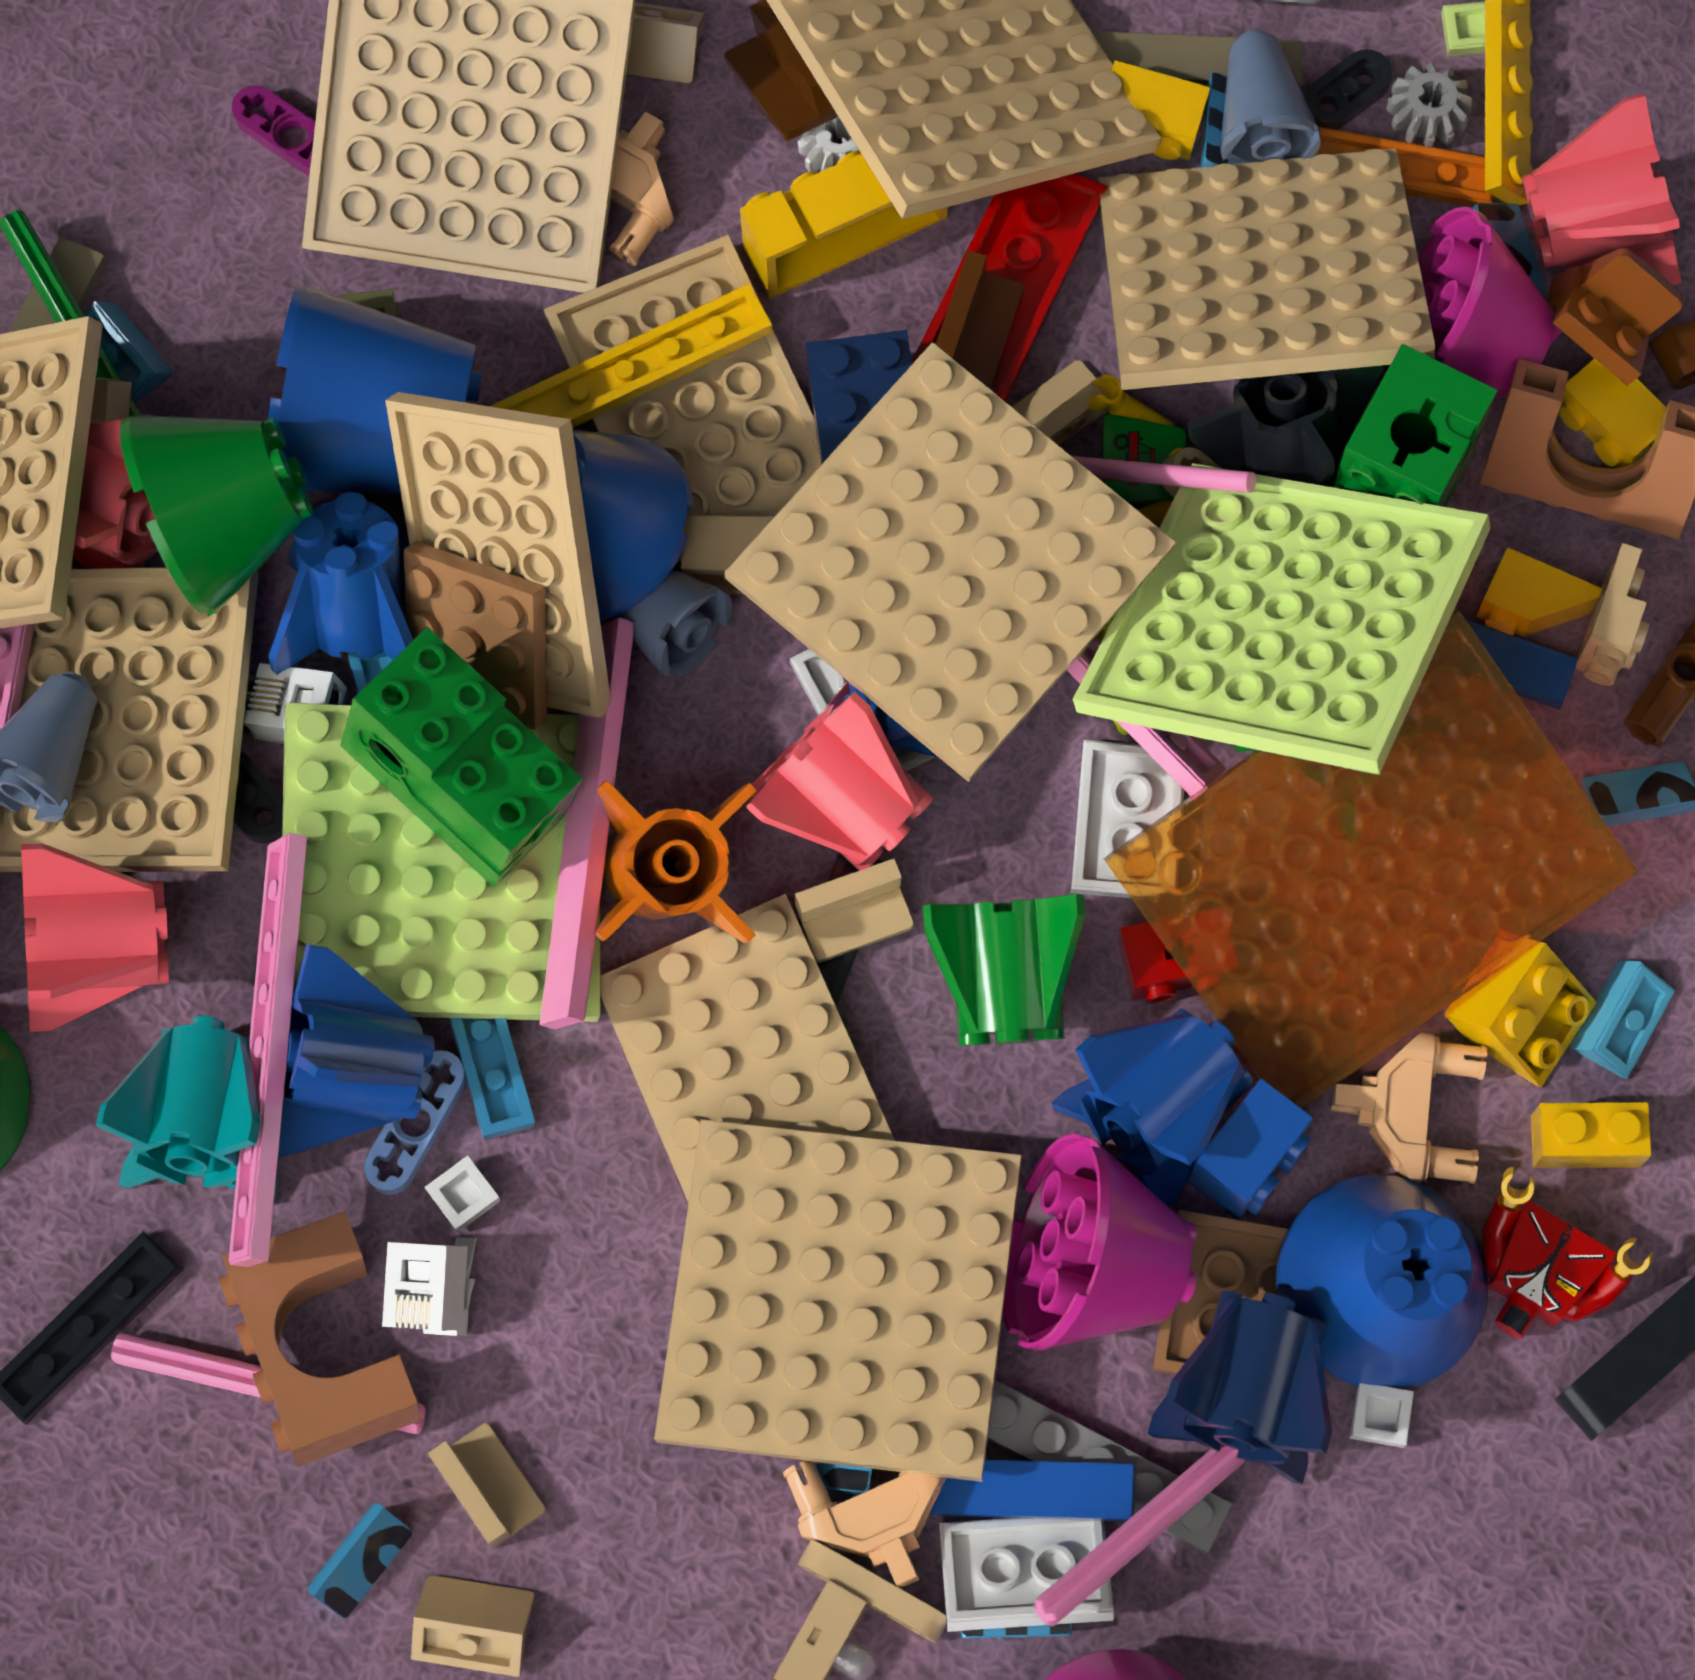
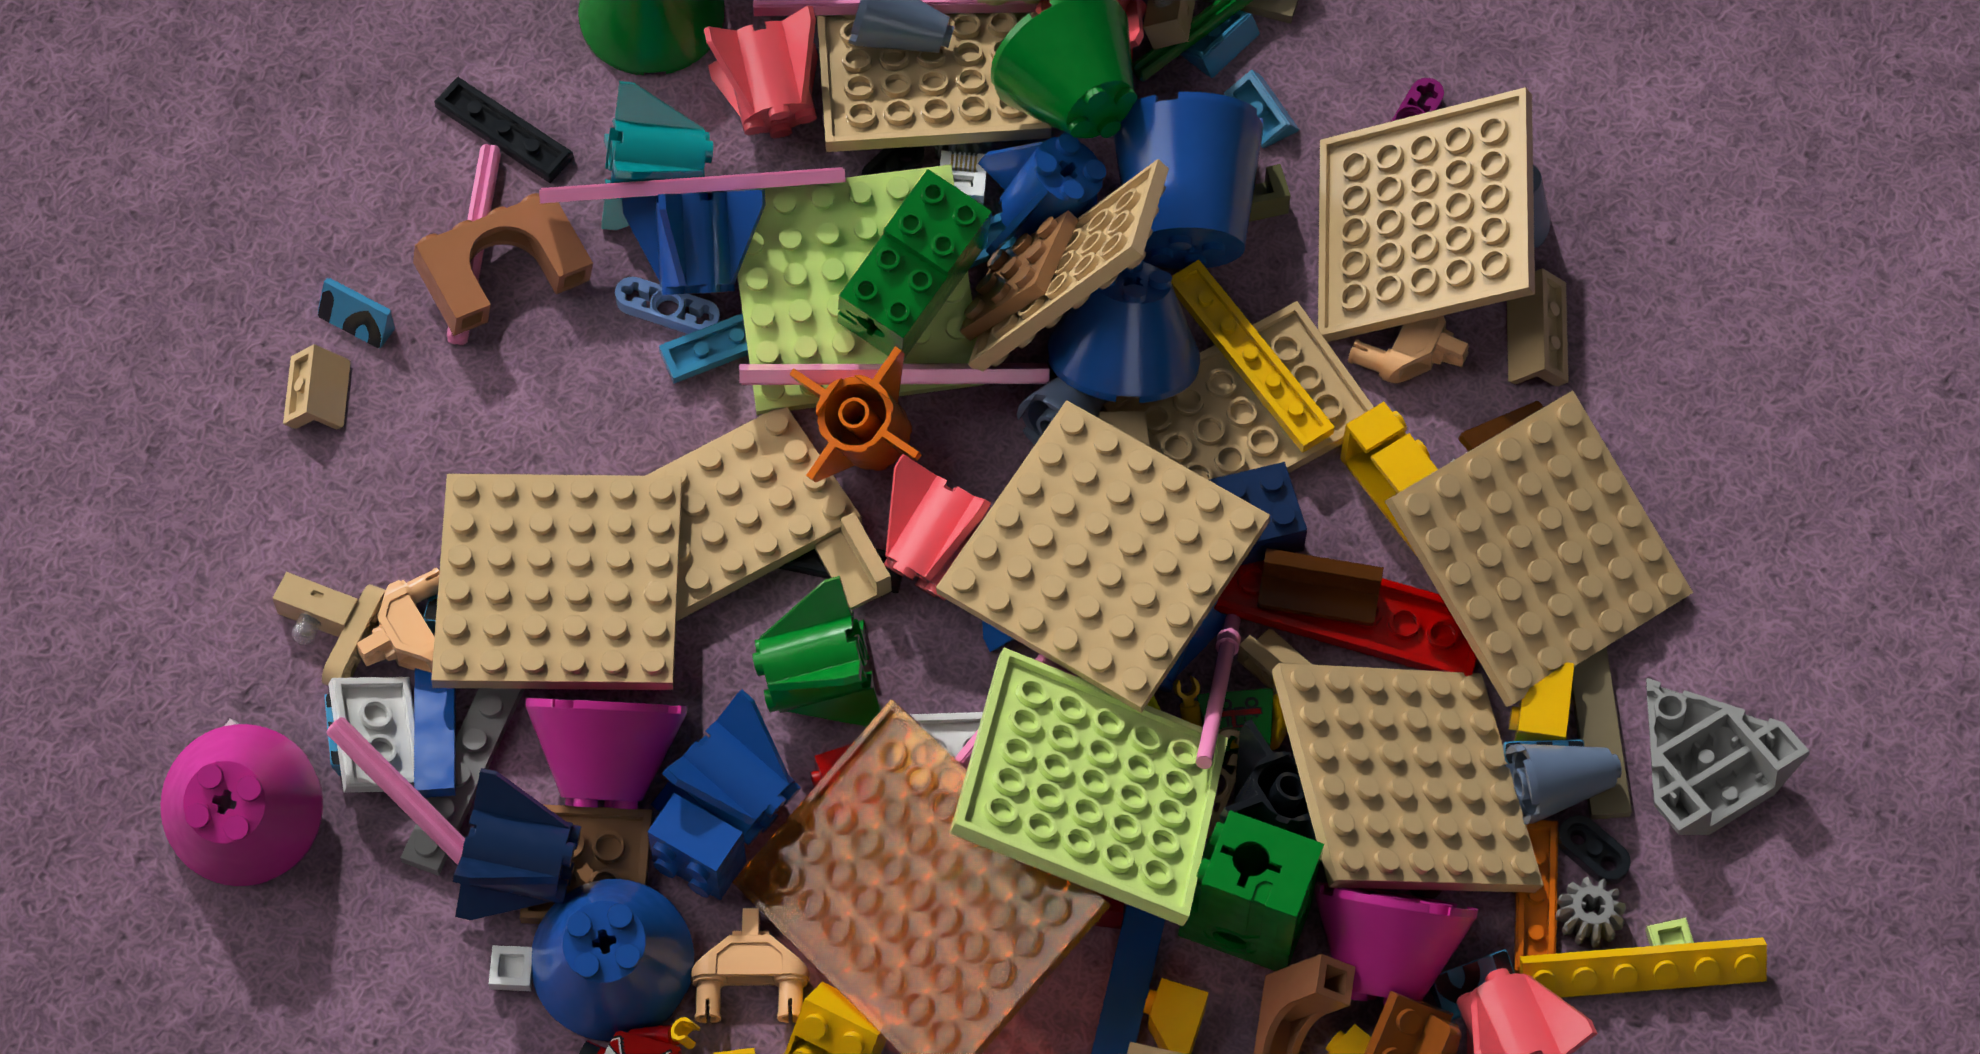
camera: 80 degrees right, 10 degrees down
white piece [382,1237,477,1336] -> none
white plate [424,1155,501,1233] -> none
tan panel [428,1423,546,1549] -> none
none -> dark azure slope [1224,69,1300,149]

